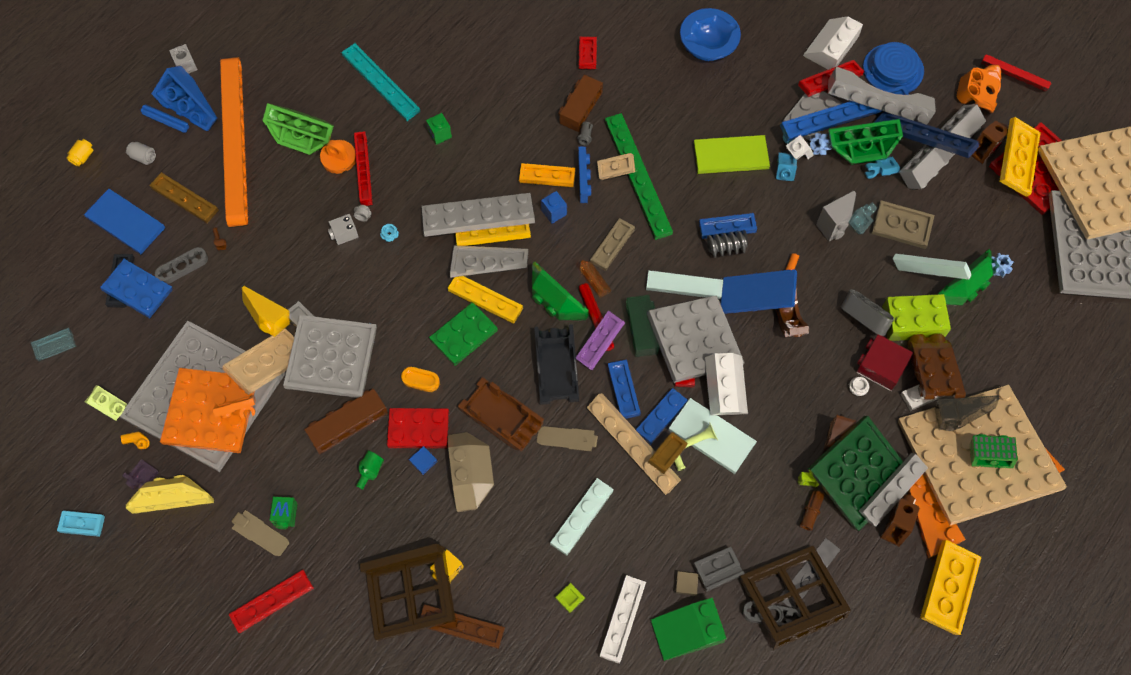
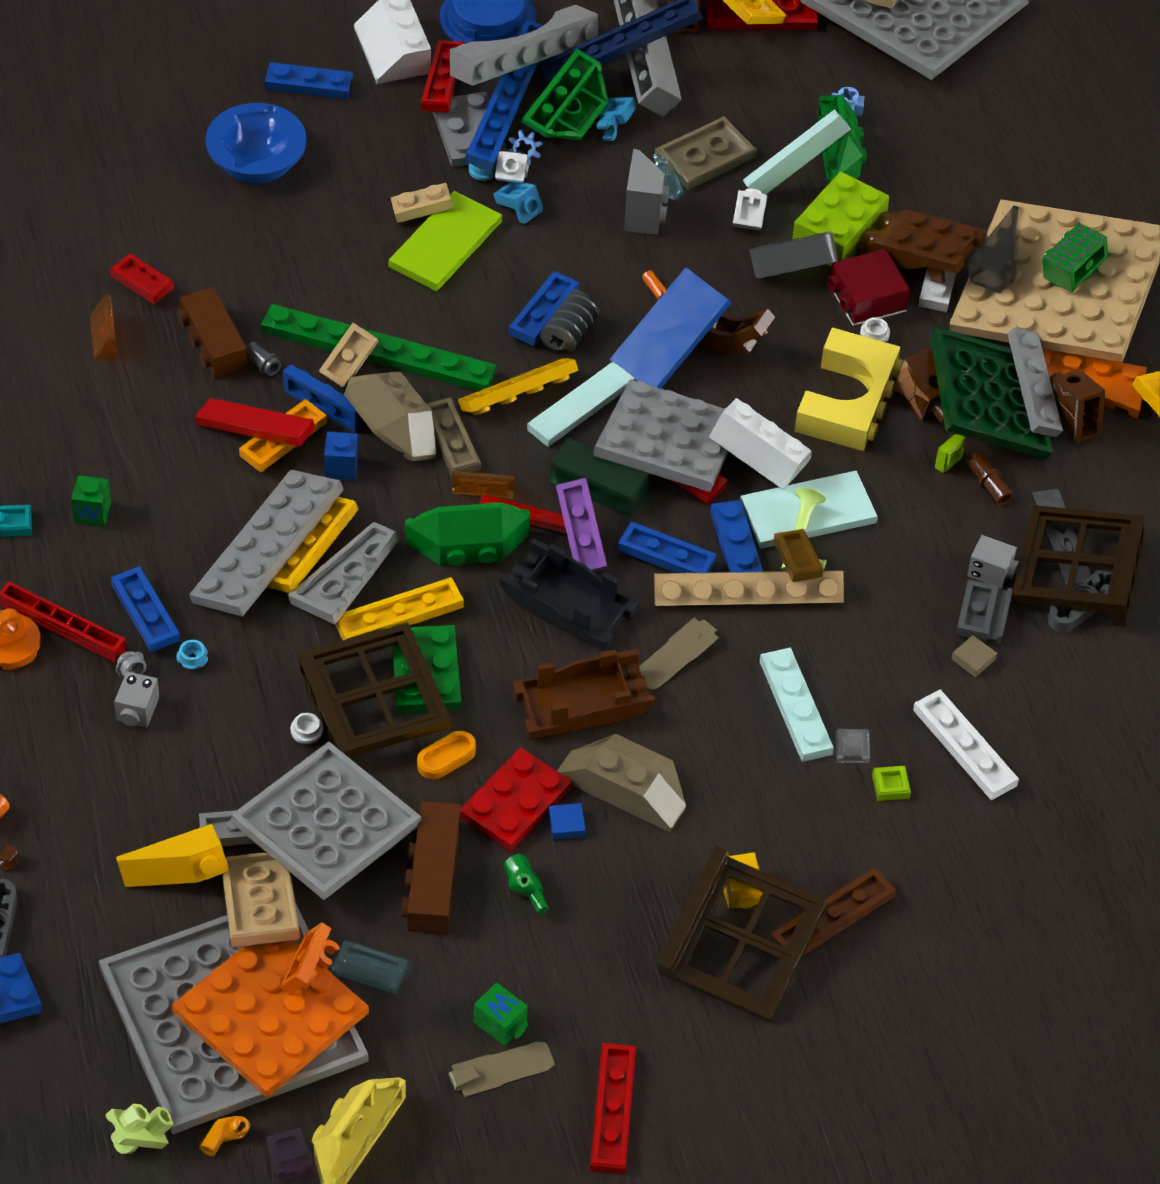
camera: 55 degrees left, 15 degrees down
green slope [651,598,727,661] -> none
none -> clear orange slope [90,294,117,360]
none -> blue plate [111,566,180,653]
none -> red tile [195,398,315,447]
none -> blue plate [265,62,353,100]
none -> white plate [290,713,323,744]
none -> dark brown window [298,622,452,761]
none -> clear light blue tile [332,940,408,994]
none -> dark tan wedge [344,372,436,461]
none -> tan plate [390,183,453,223]
none -> yellow plate [458,358,579,415]
none -> white bracket [733,189,767,231]
none -> light yellow arch [794,327,903,451]
none -> clear plate [835,728,870,763]
none -> light grey brick [967,535,1019,589]

